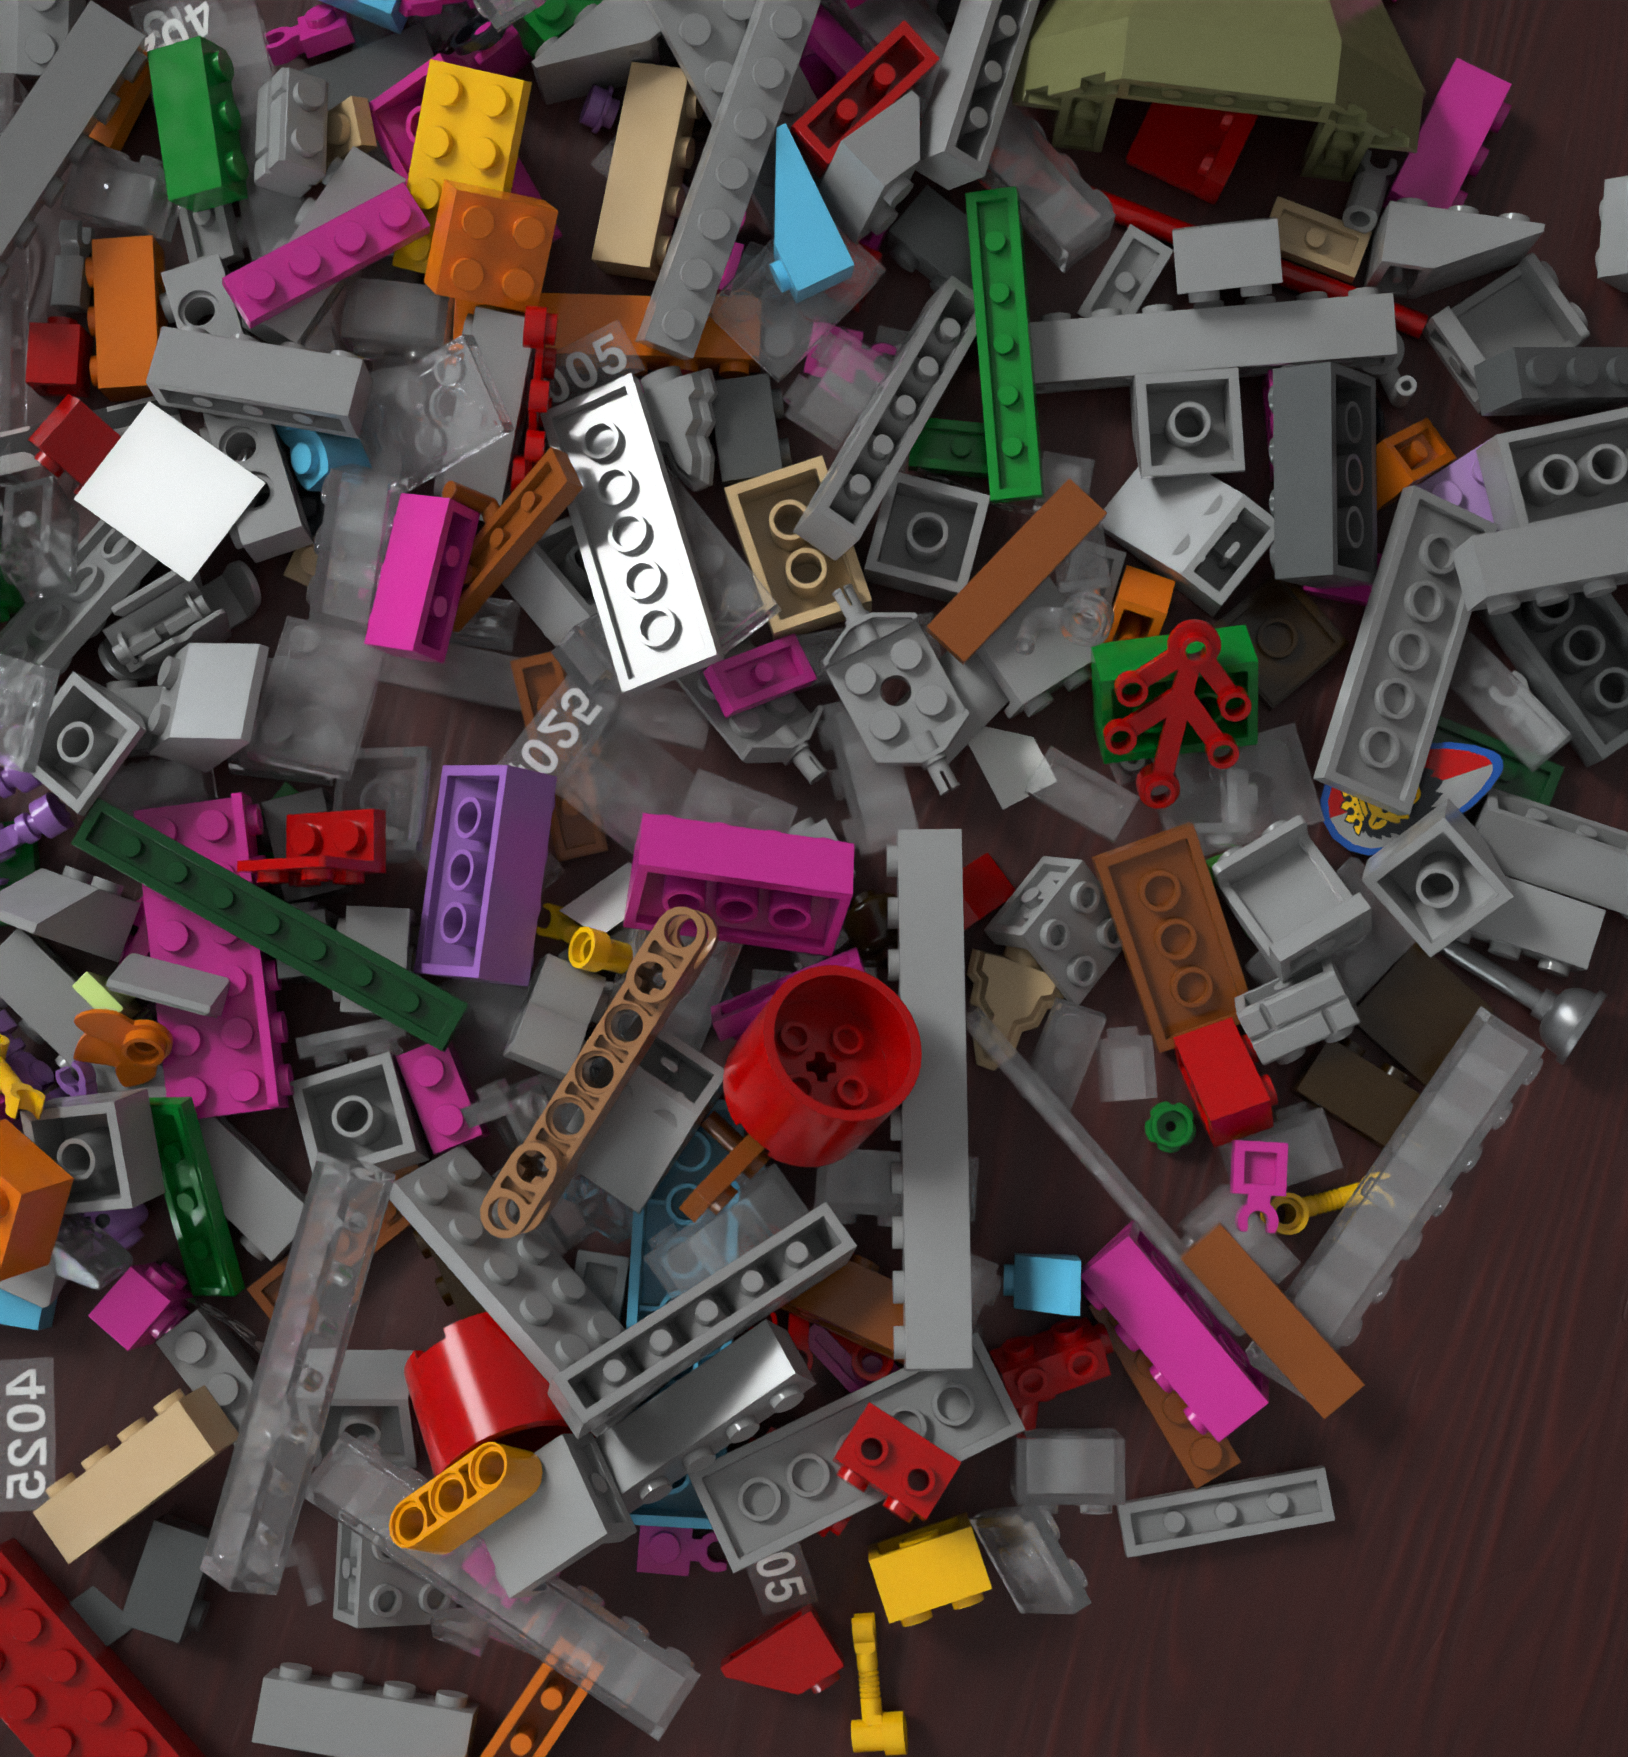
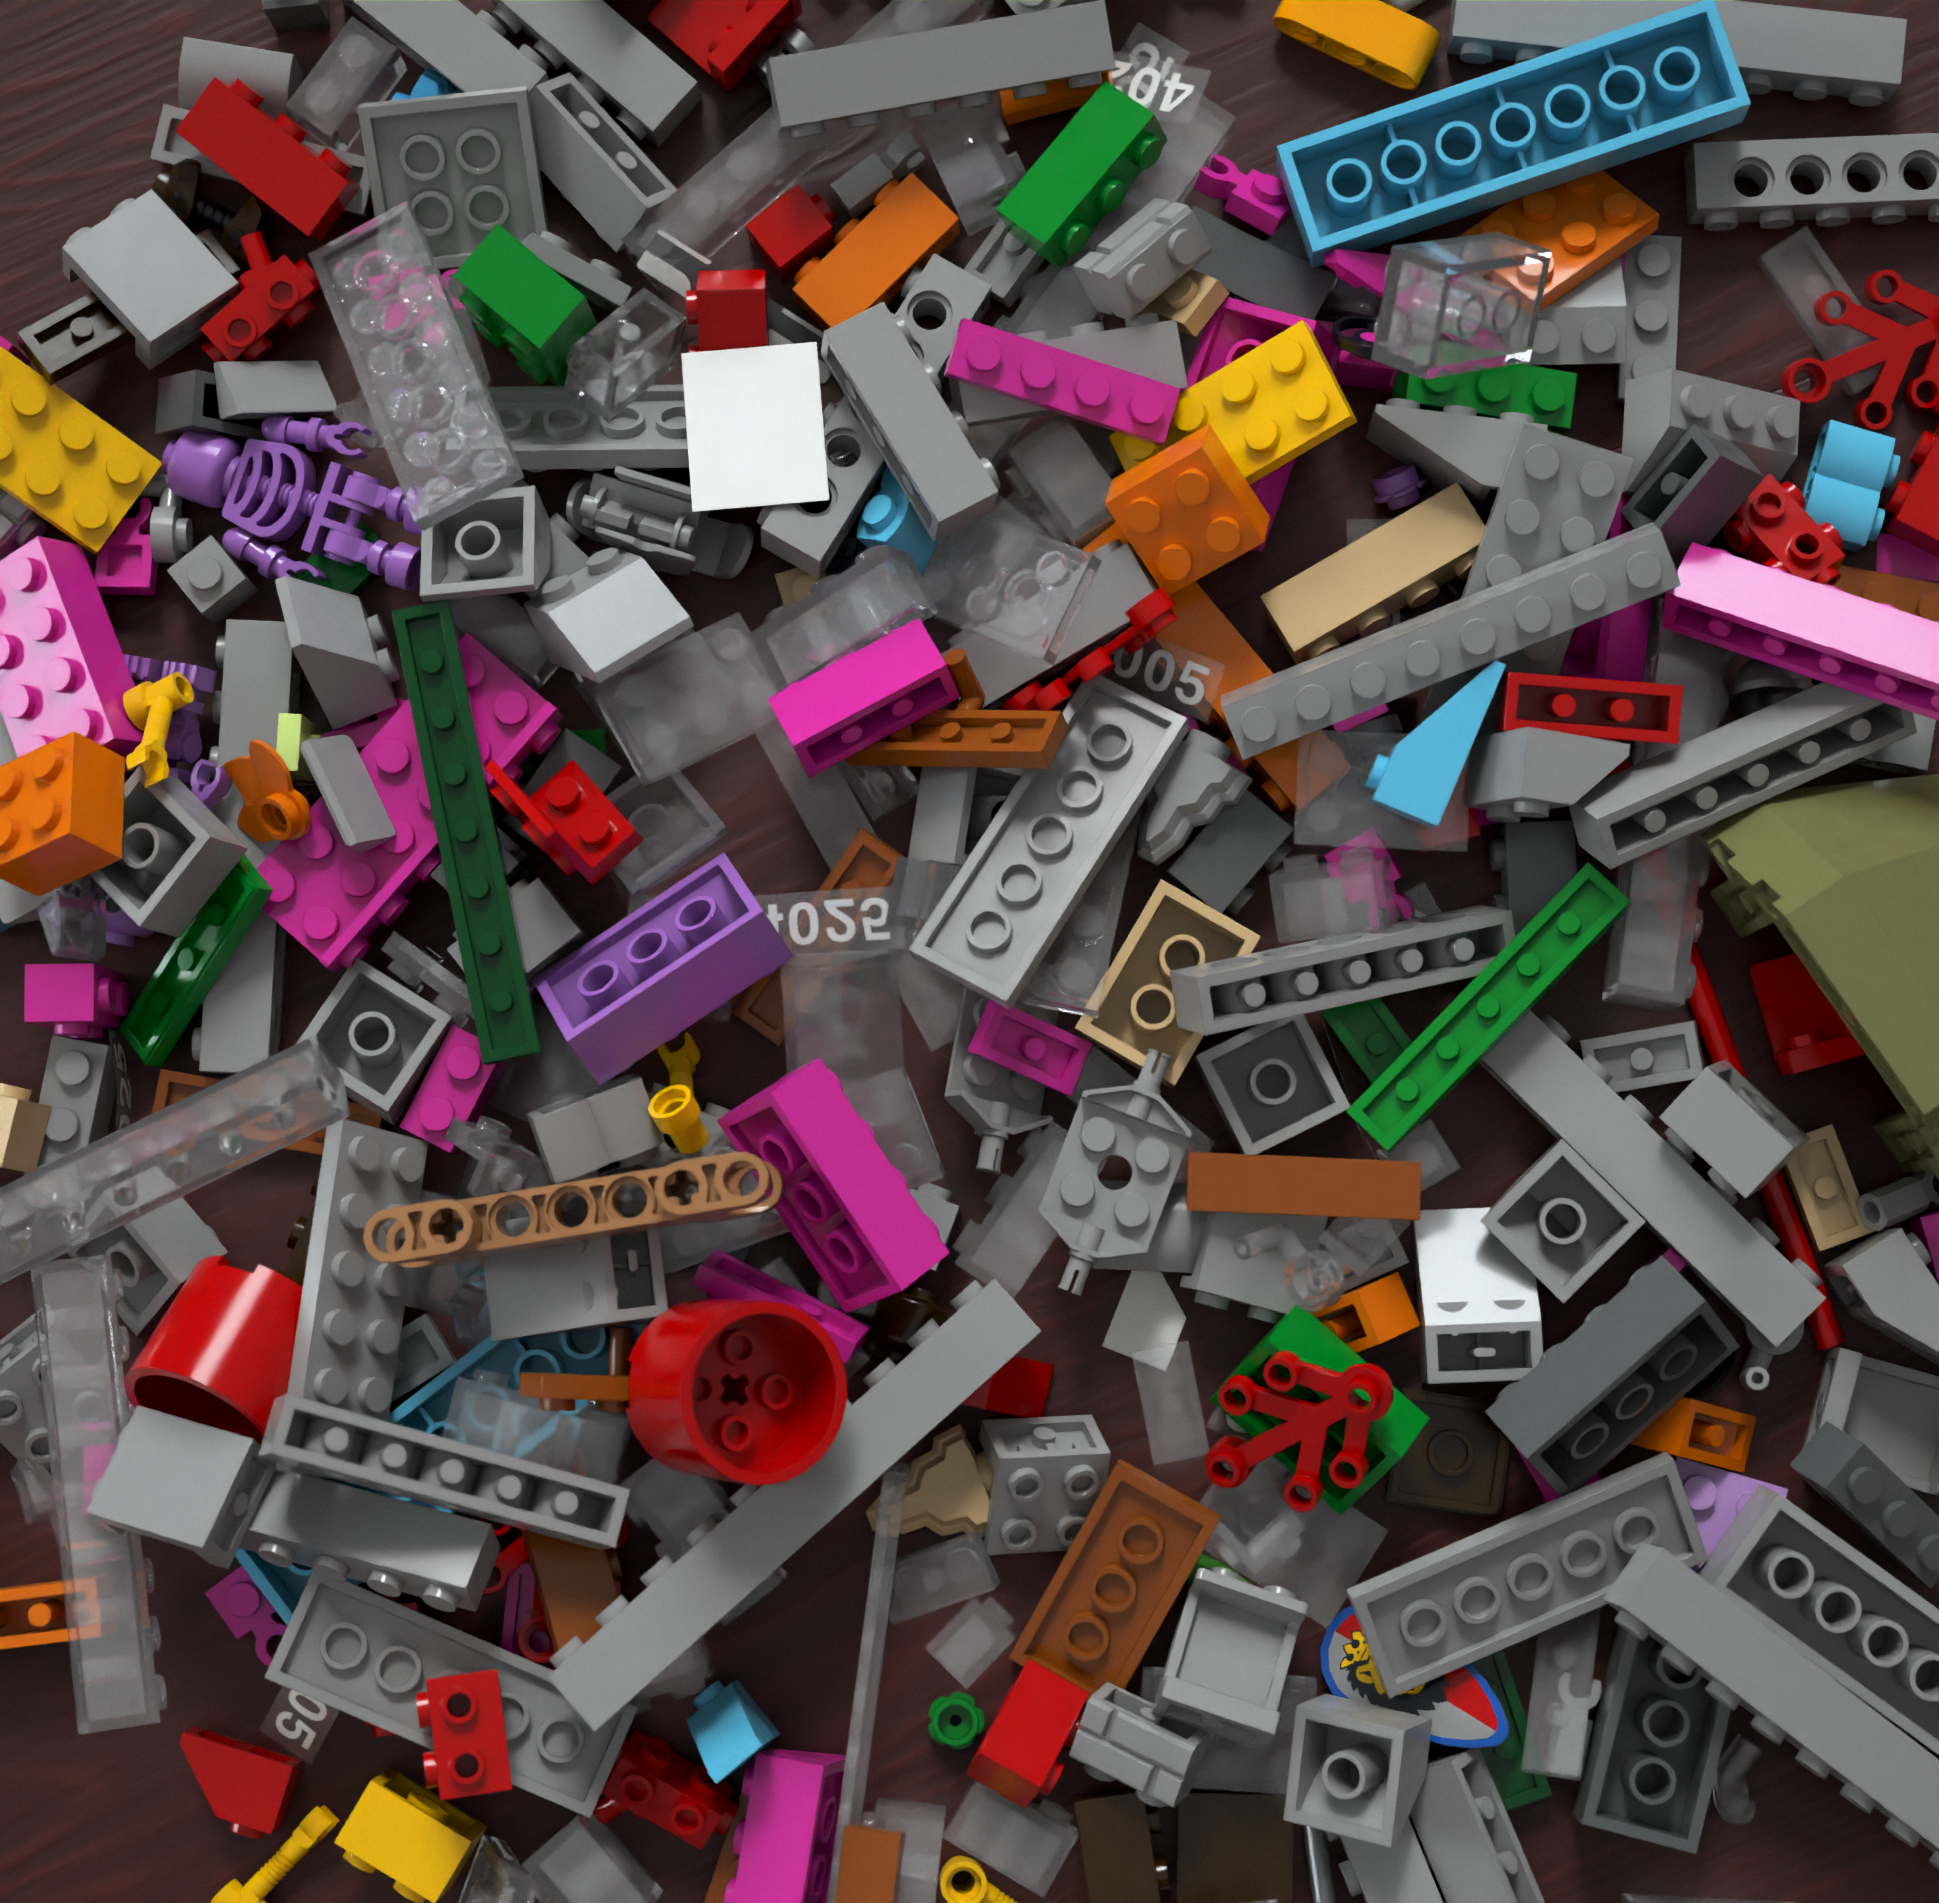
camera: 55 degrees right, 0 degrees up
light orange beam [389,1442,543,1555] -> none
white sticker [559,862,632,933] -> none
dark pink plate [1230,1140,1288,1233] -> none

